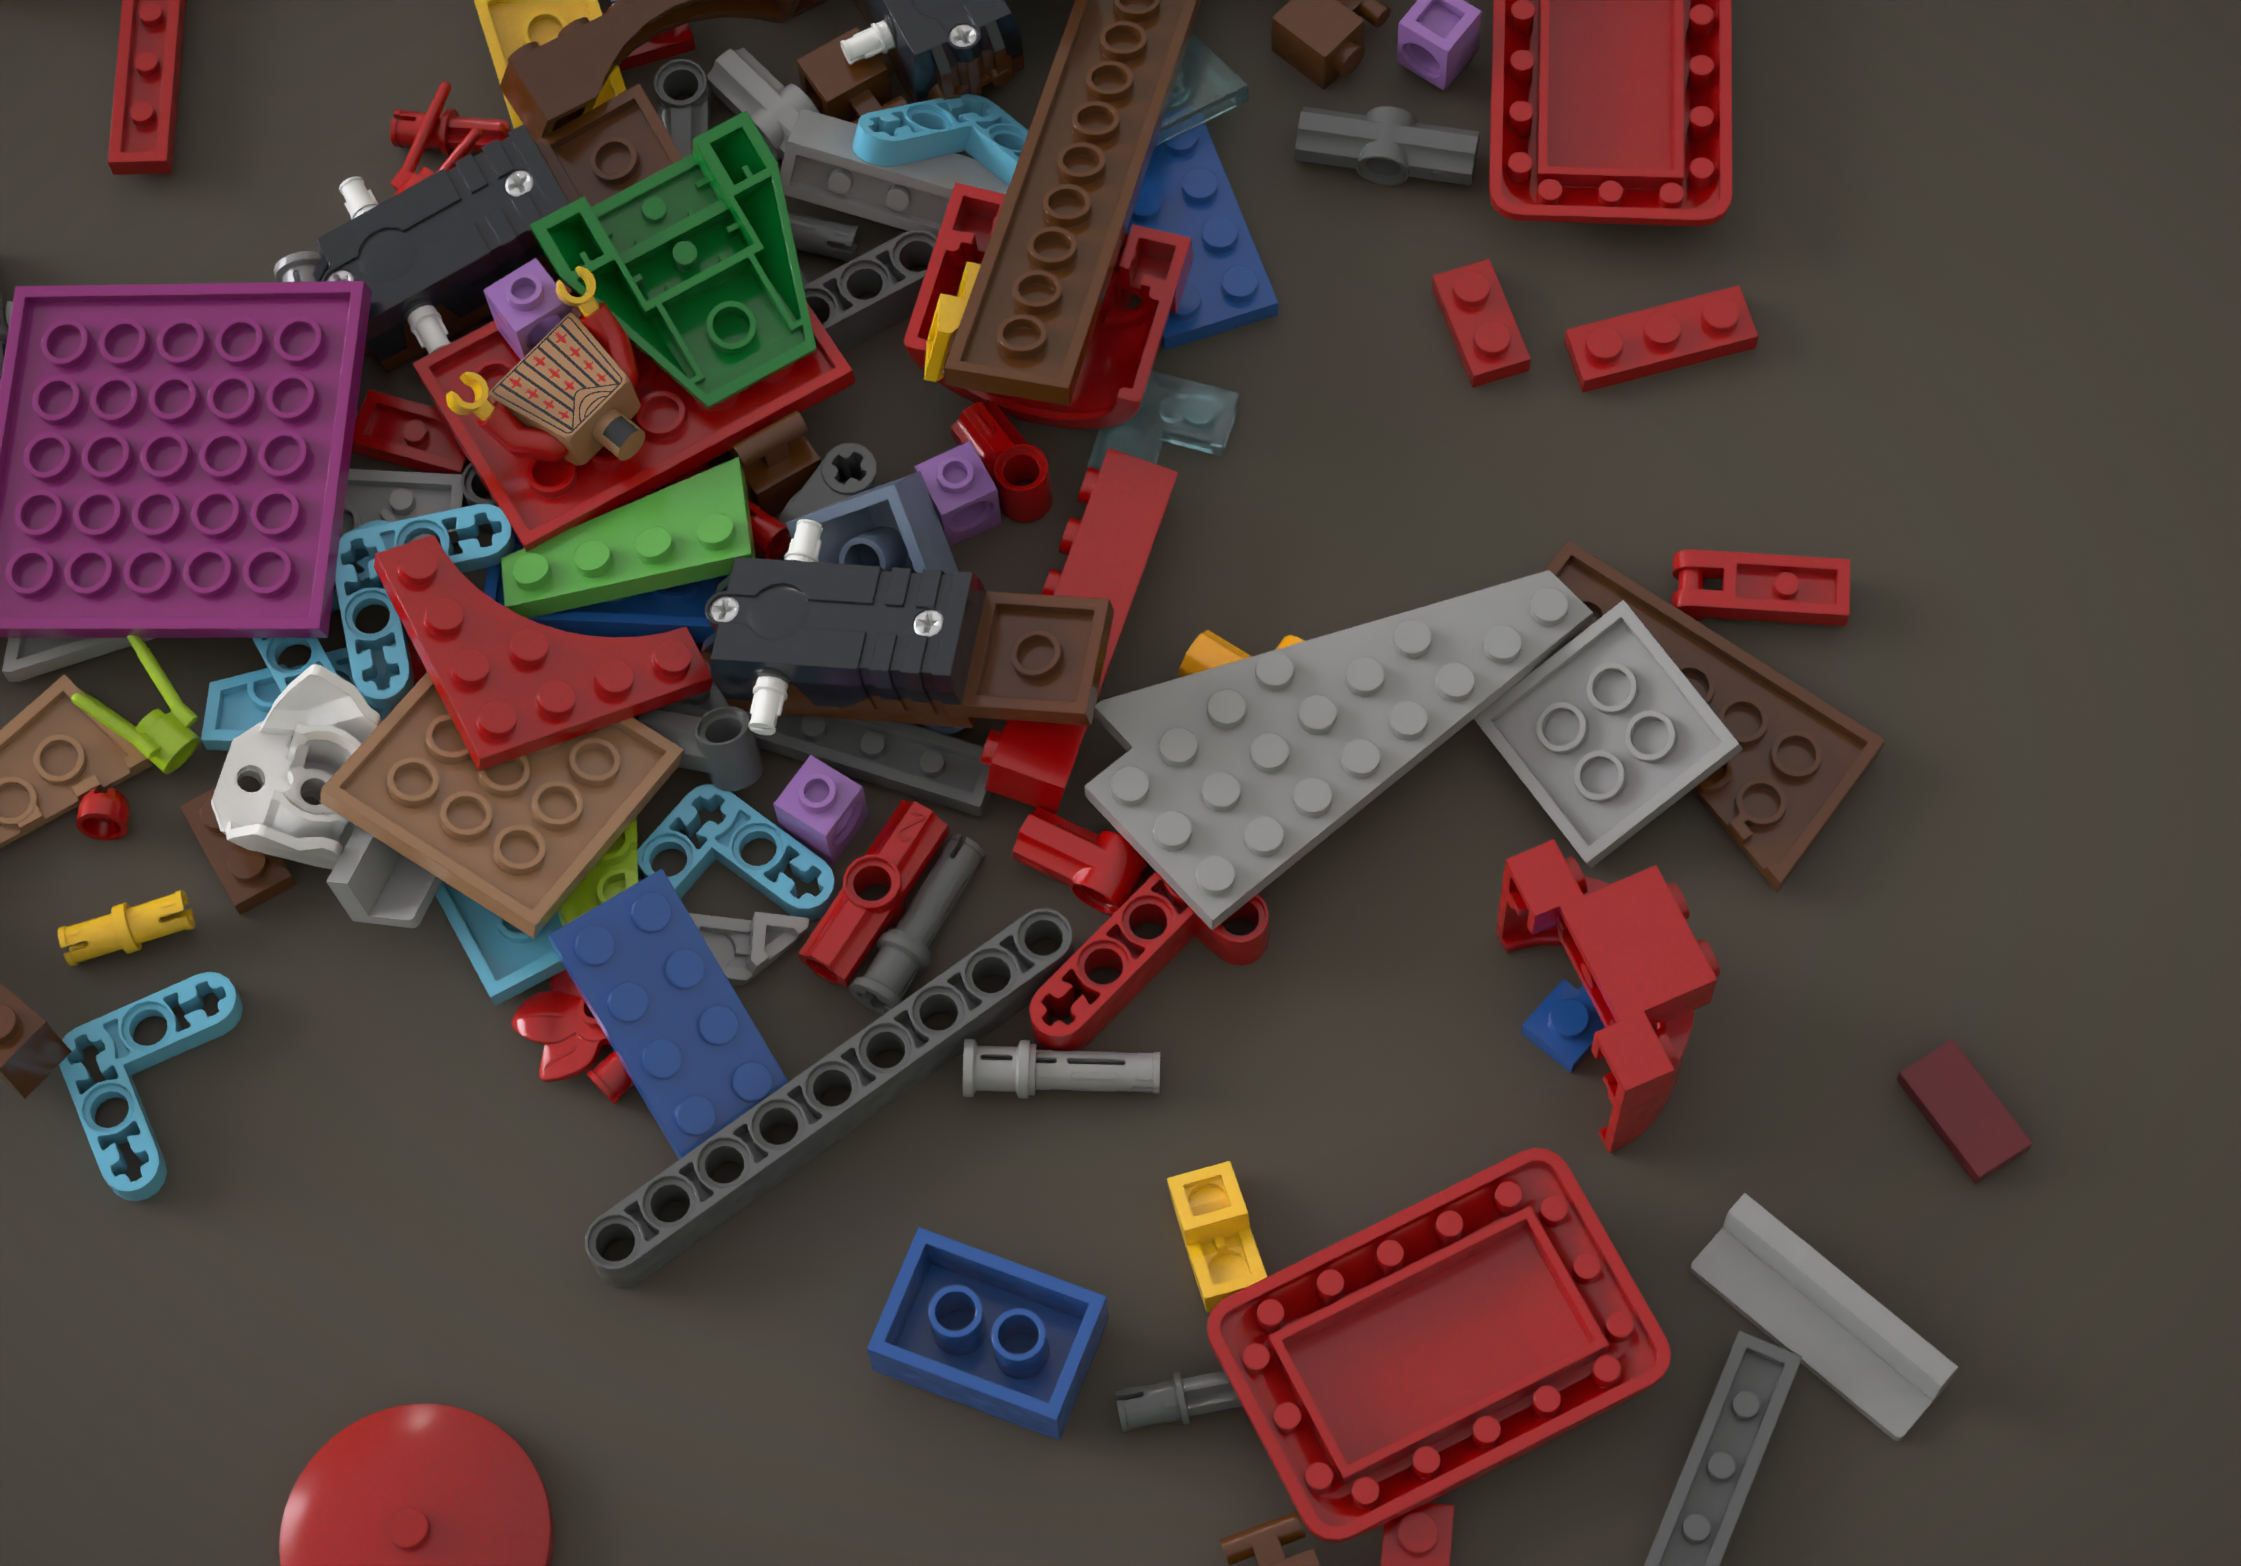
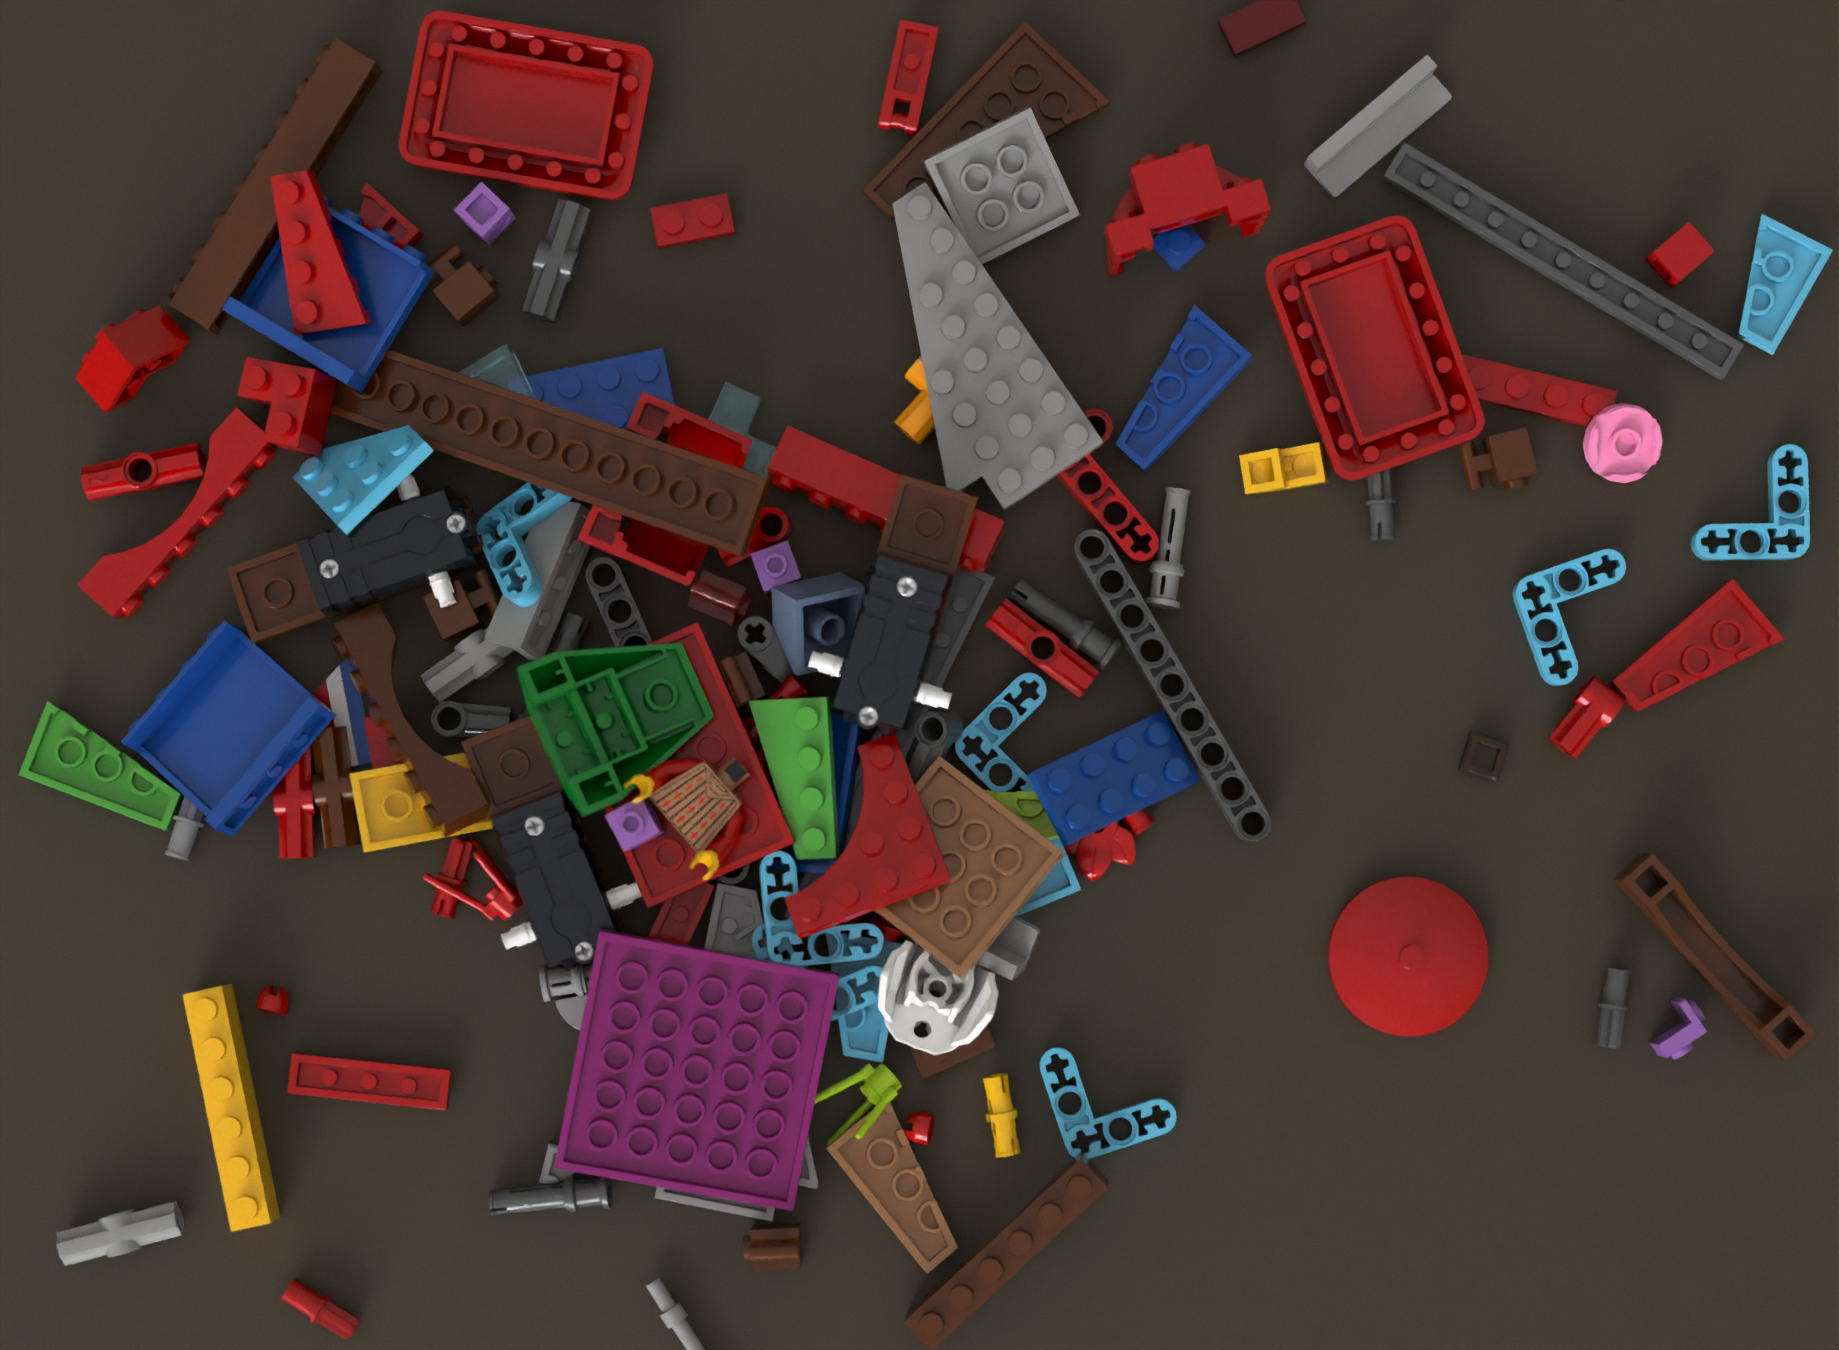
camera: 80 degrees left, 20 degrees up
light grey slope [689,912,809,986] -> none
medium lavender brick [773,755,869,865] -> none
blue brick [867,1227,1109,1441] -> none
yellow slope [924,262,981,382] -> none
red piece [1012,807,1148,915] -> none
red plate [1564,285,1759,393] -> none
none -> clear red brick [687,569,752,627]
none -> blue wing [1115,305,1253,473]

